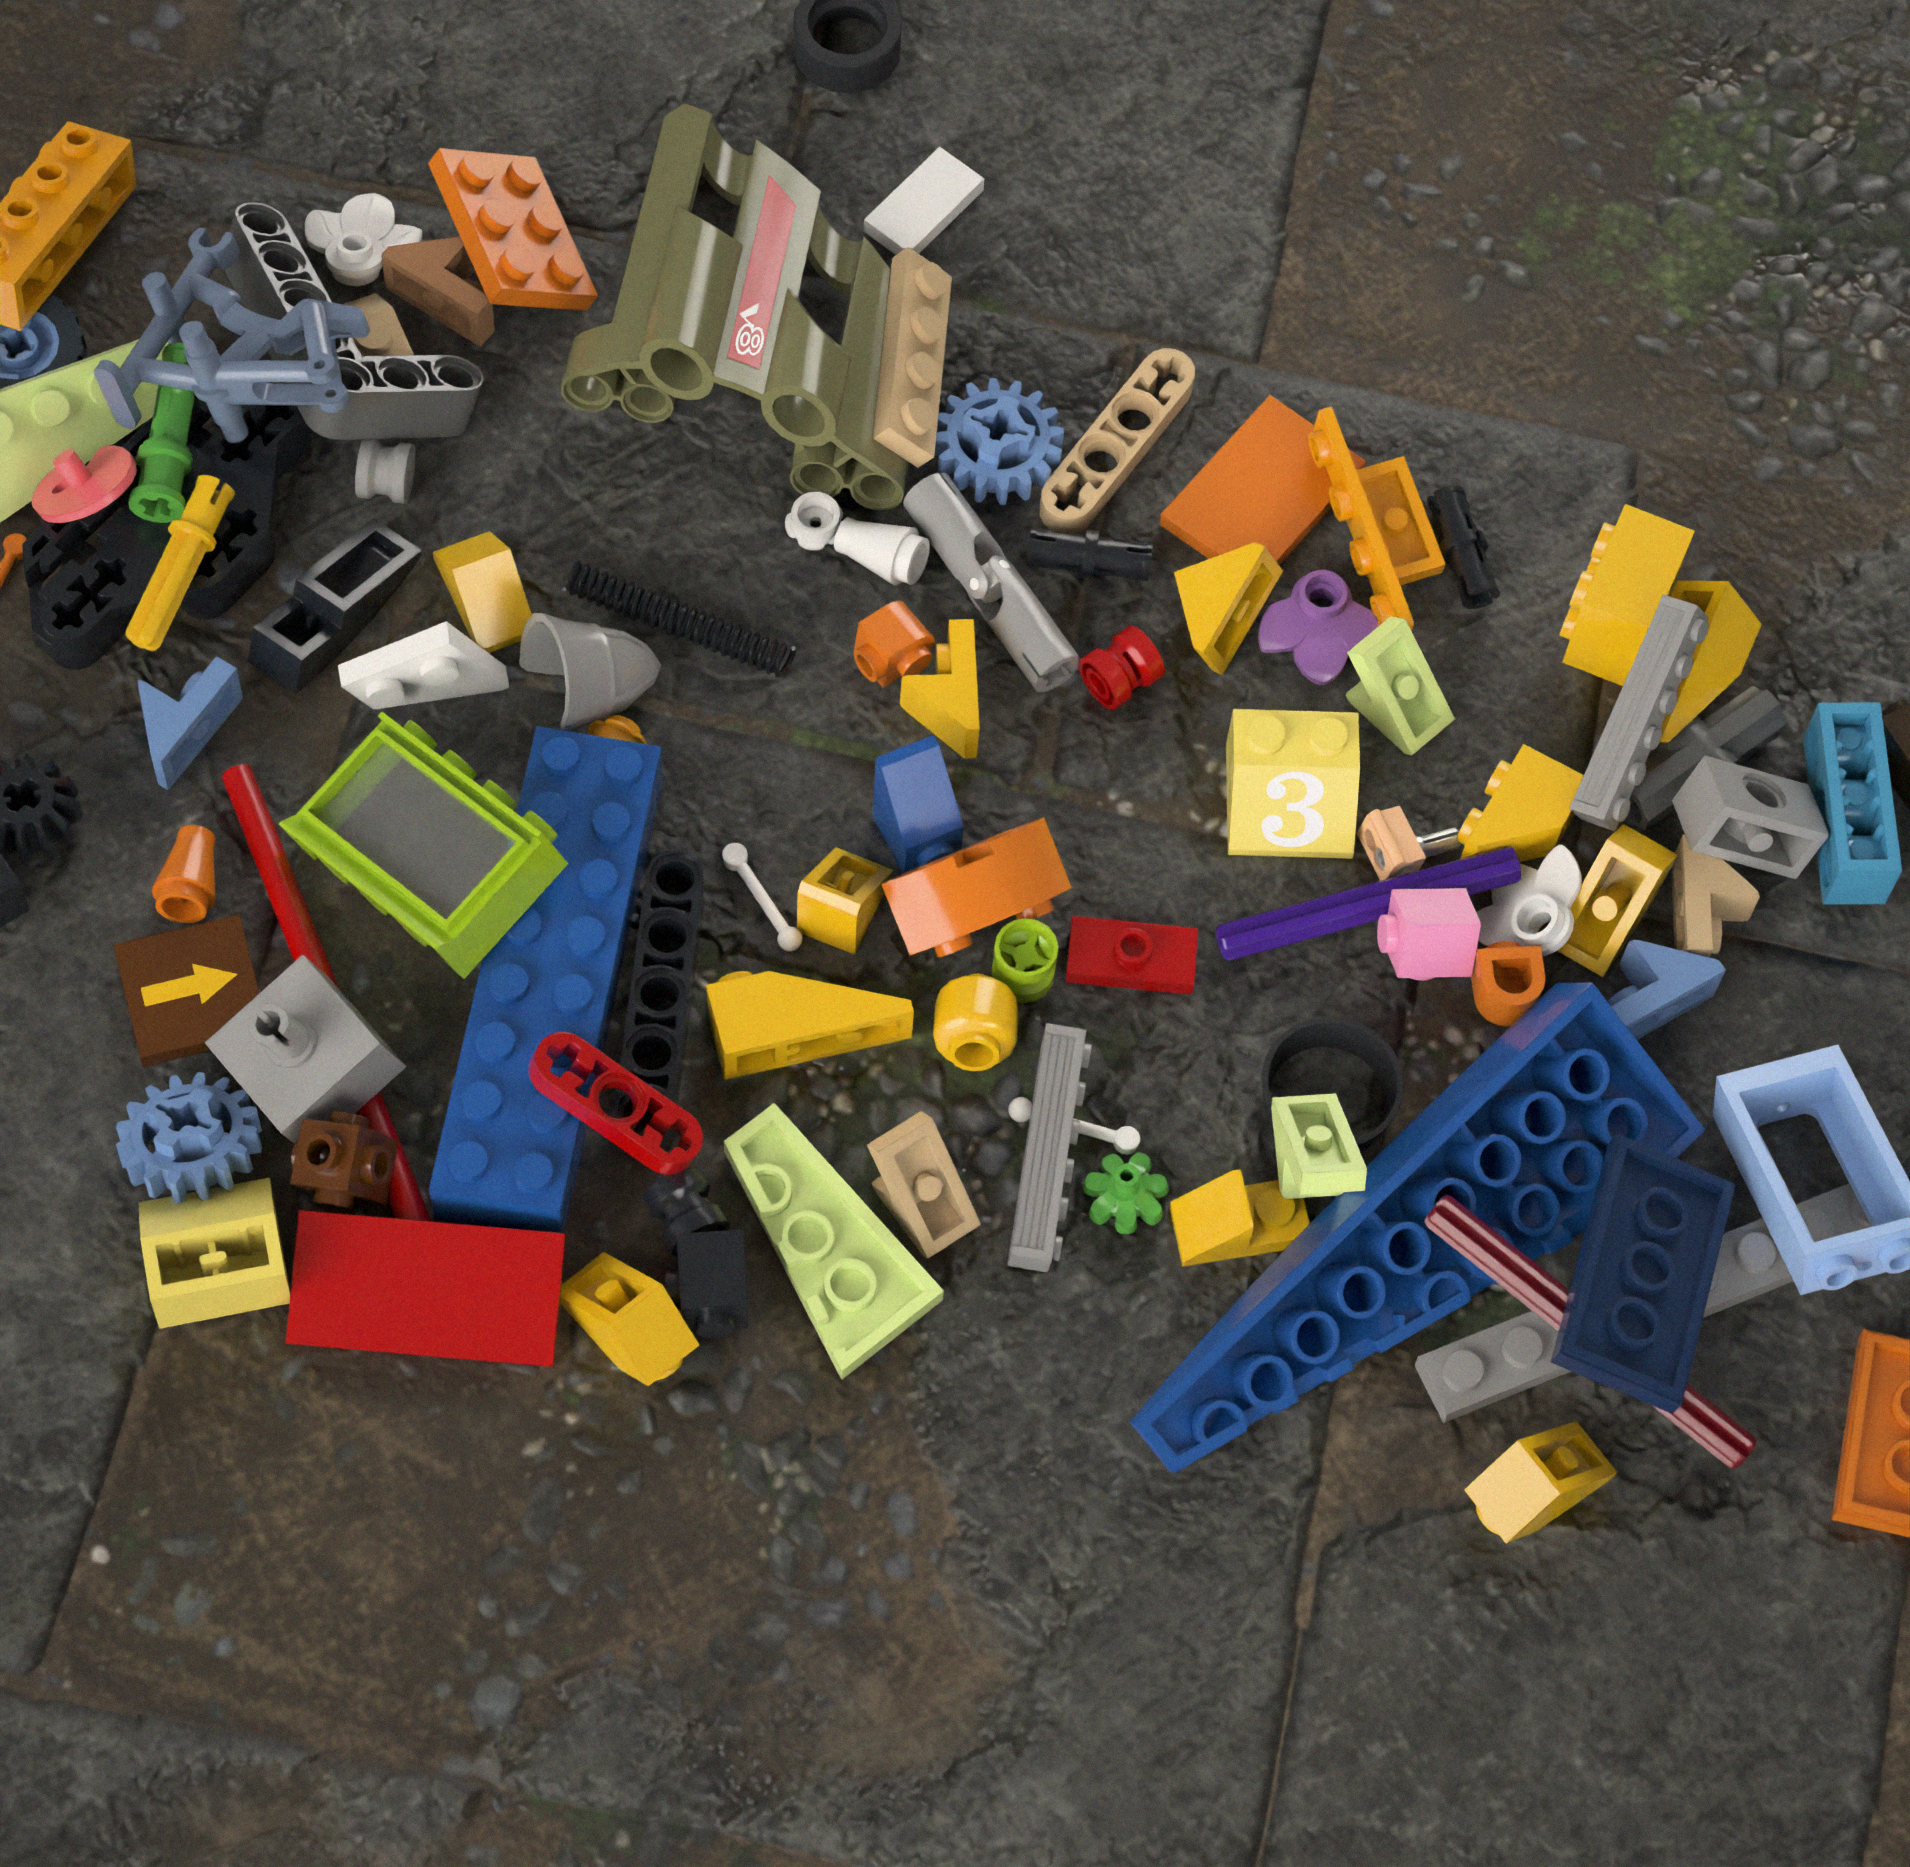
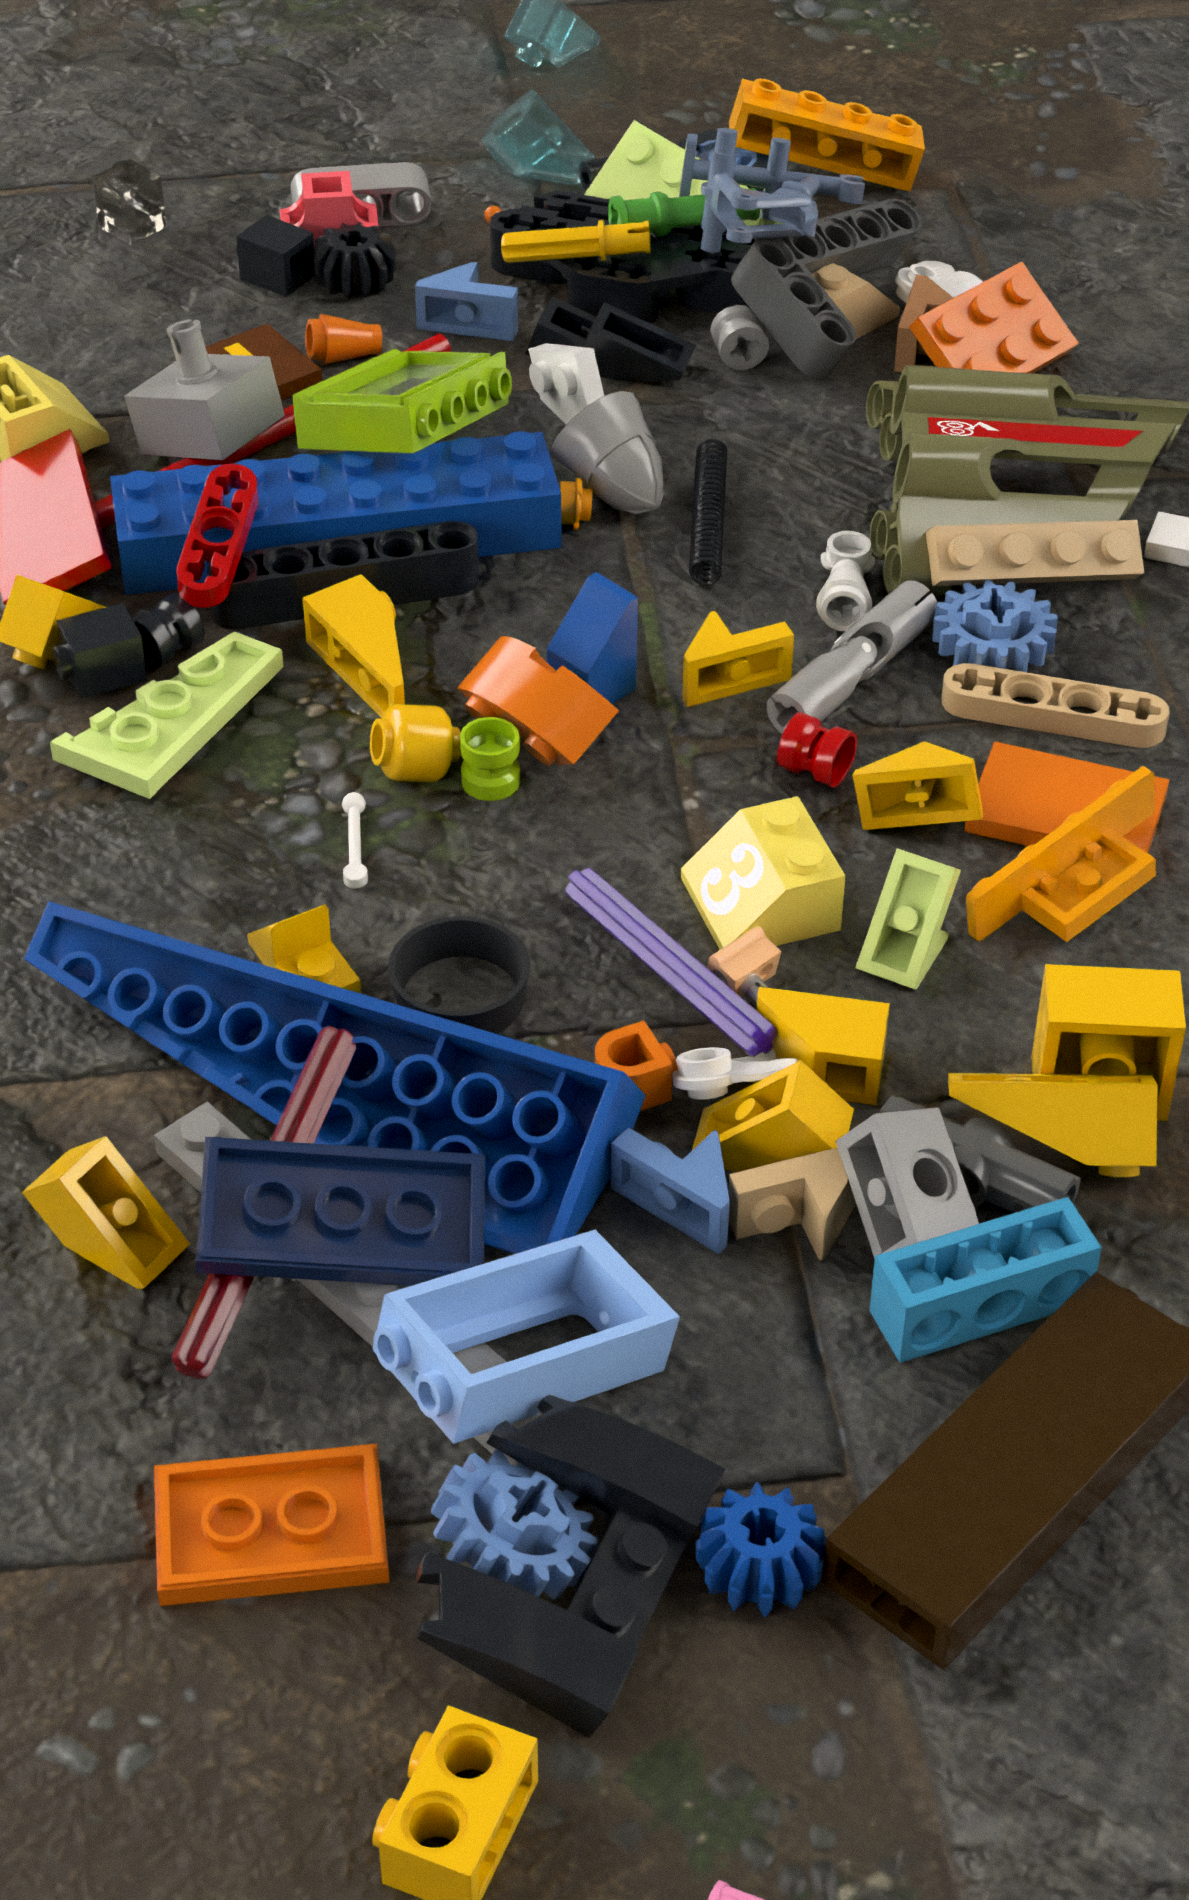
camera: 75 degrees right, 20 degrees down
coral piece [32,446,137,523] -> none
medium blue gear [116,1072,262,1203] -> none
reddish brown brick [290,1111,399,1211] -> none
yellow slope [433,531,532,653] -> none
white hinge [722,843,803,952] -> none
yellow slope [797,847,894,955] -> none
orange plate [853,600,935,688] -> none
tan slope [867,1111,981,1259] -> none
light grey piece [1007,1023,1092,1272] -> none
black pin [1027,527,1153,582] -> none
red plate [1065,916,1198,995] -> none
bright green plant [1083,1152,1169,1234] -> none
medium lavender plate [1258,570,1378,685] -> none
yellowish green slope [1271,1093,1367,1199] -> none
bright pink brick [1377,888,1481,981] -> none
black pin [1427,485,1500,609] -> none
light grey piece [1569,595,1709,831] -> none

